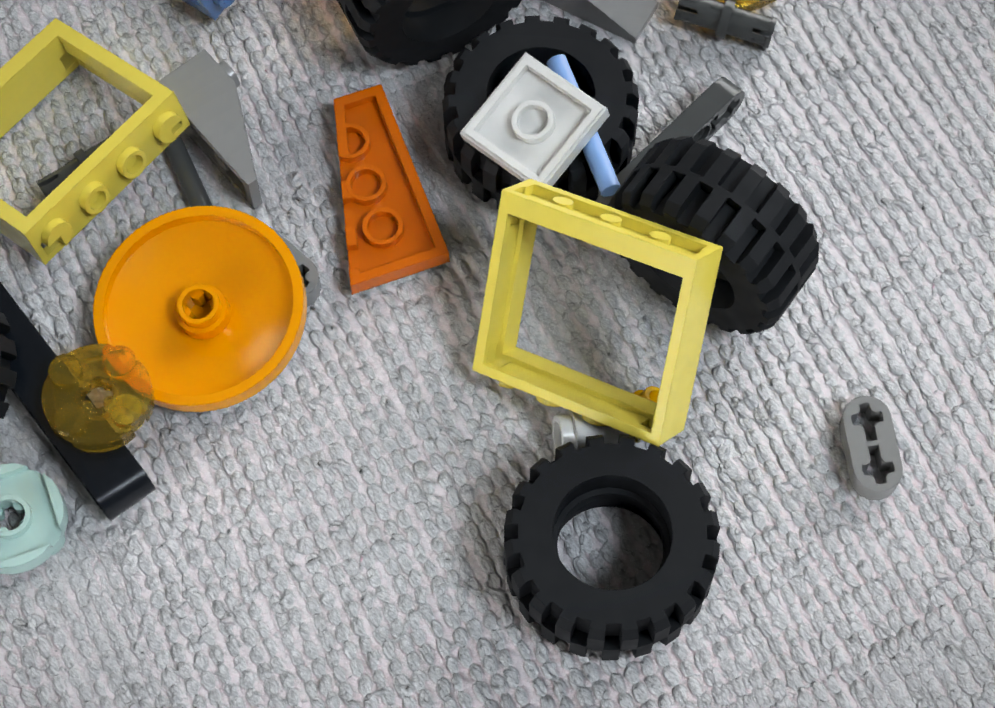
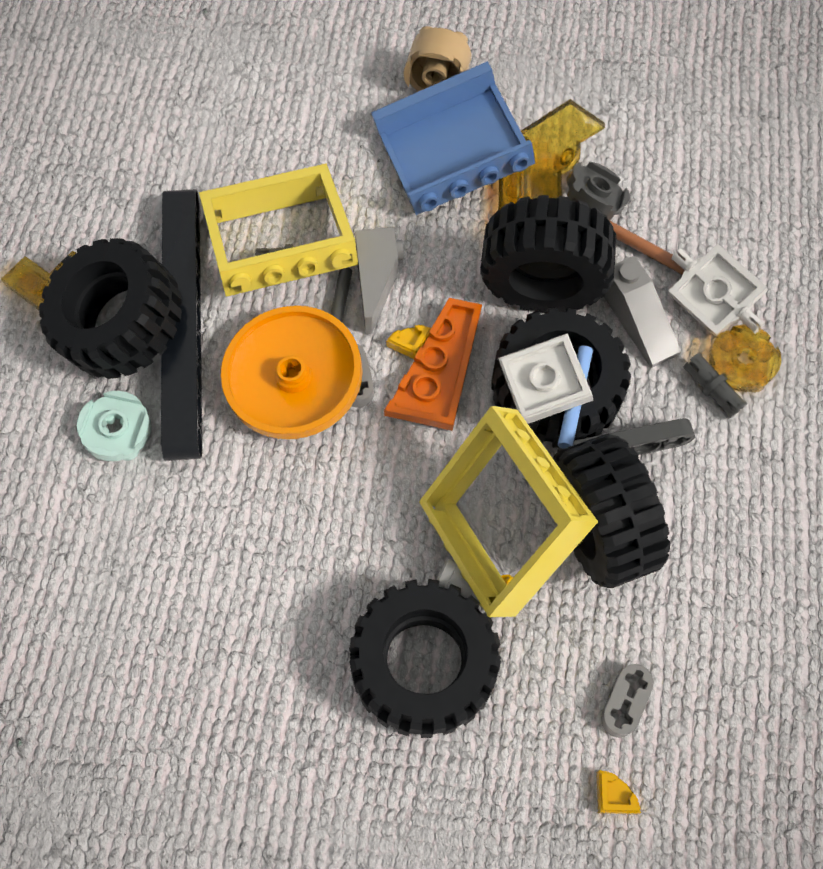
camera: 30 degrees right, 0 degrees up
clear yellow plate [41,344,155,452] -> none
none -> yellow tile [386,325,431,359]
none -> yellow tile [596,770,641,815]

